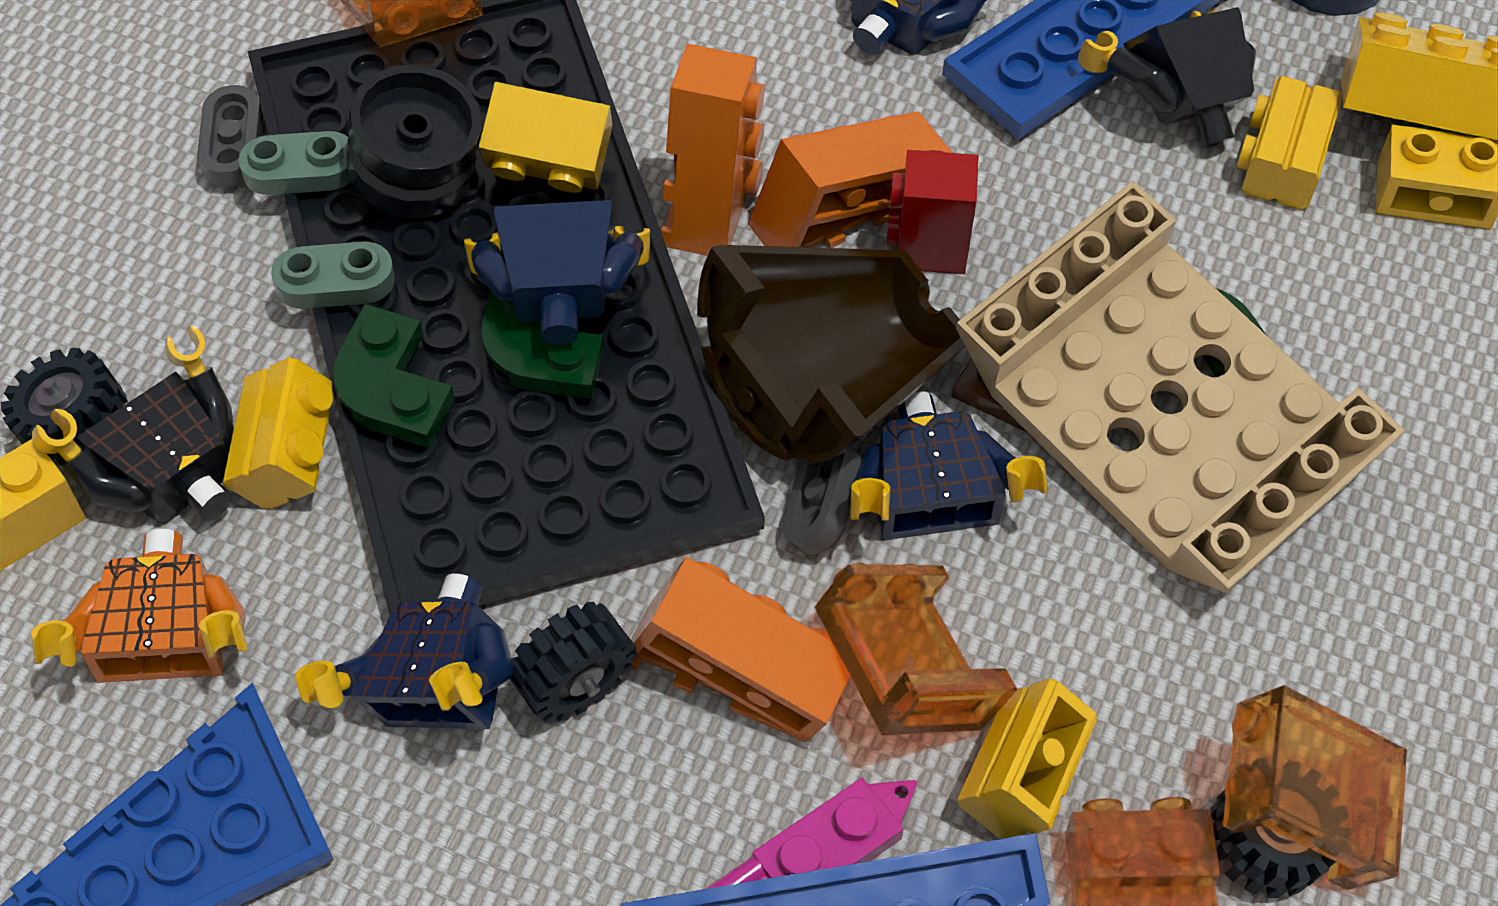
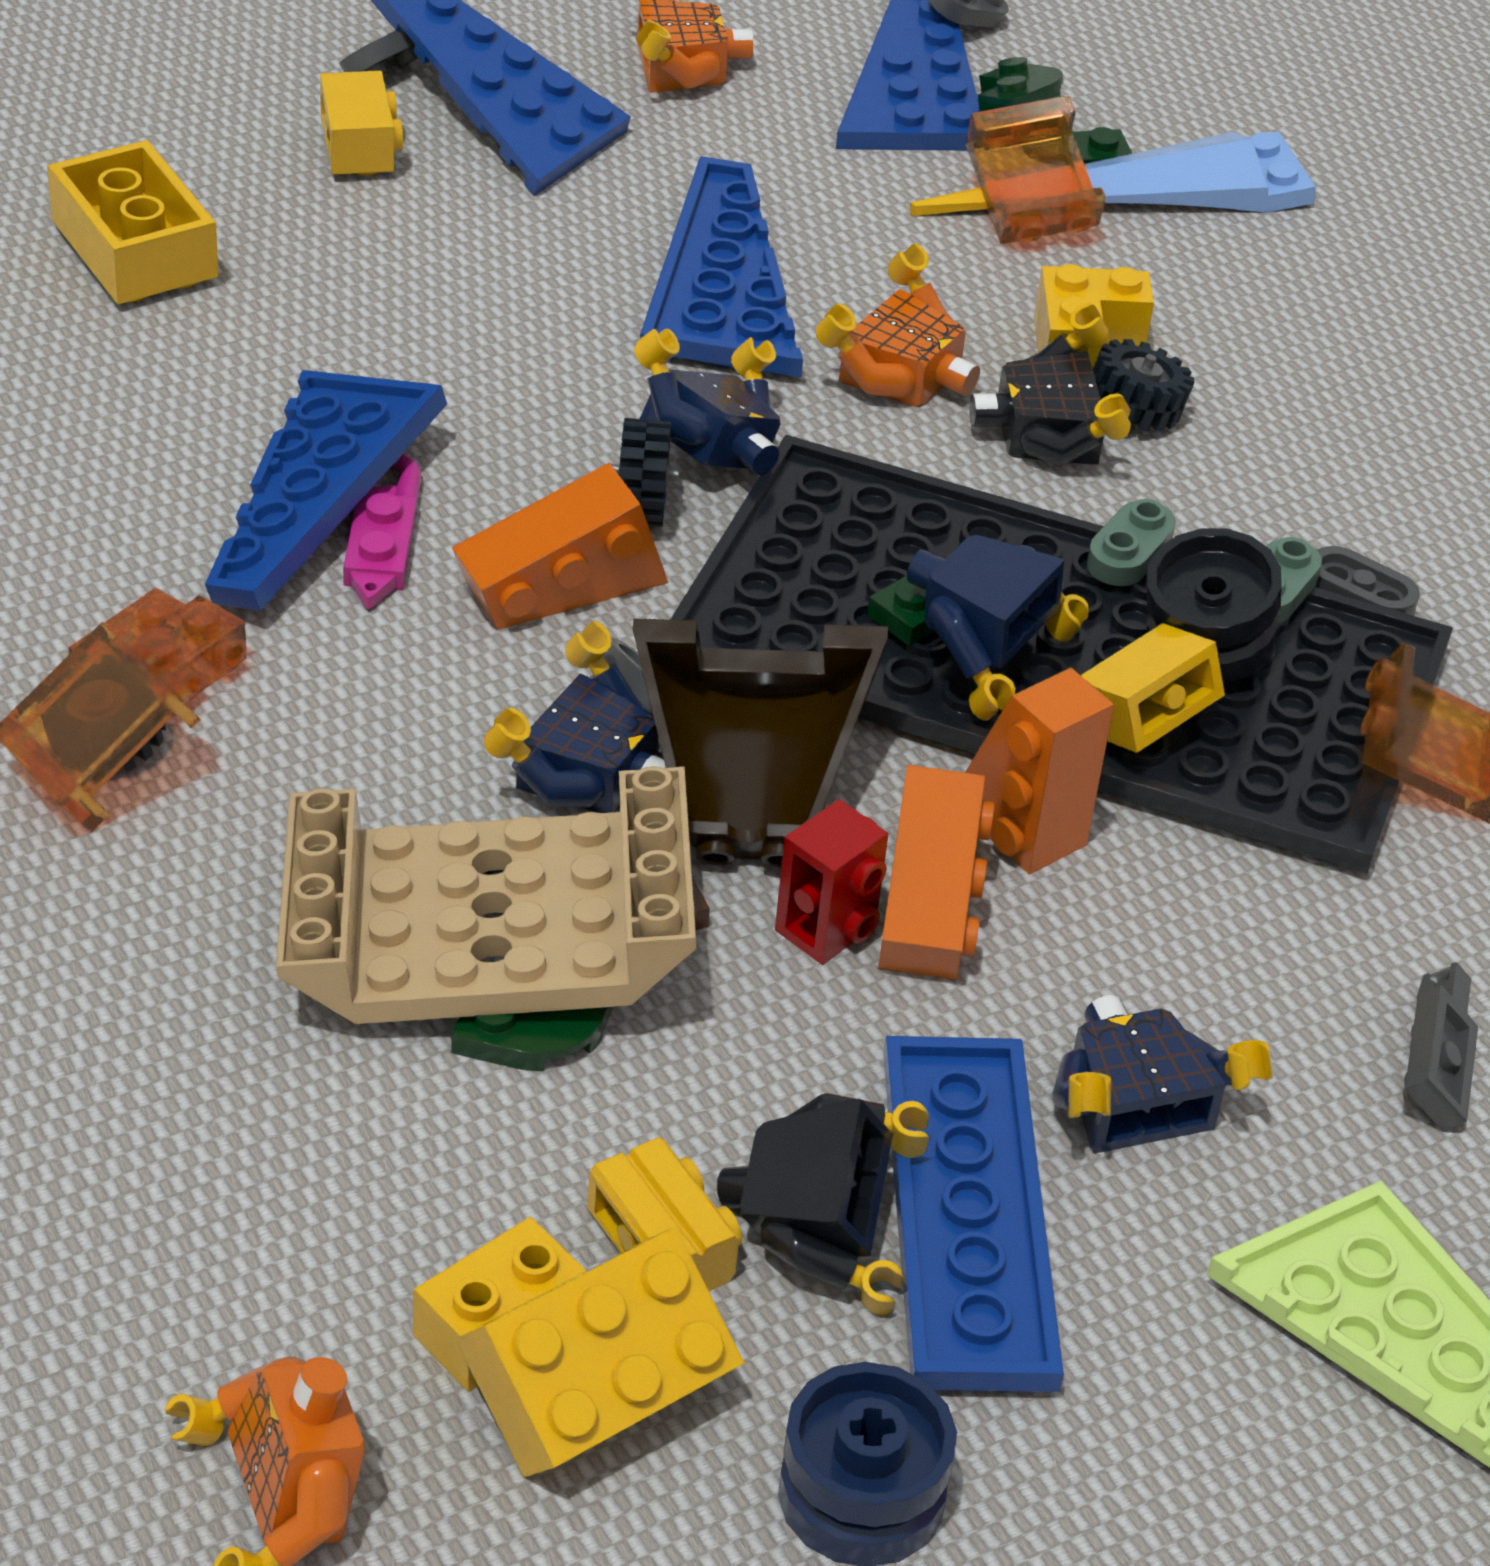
camera: 125 degrees right, 15 degrees down
yellow brick [223,357,334,509] -> none
dark green plate [333,304,455,448] -> none
clear orange panel [814,563,1018,736] -> none
yellow brick [957,678,1098,839] -> none

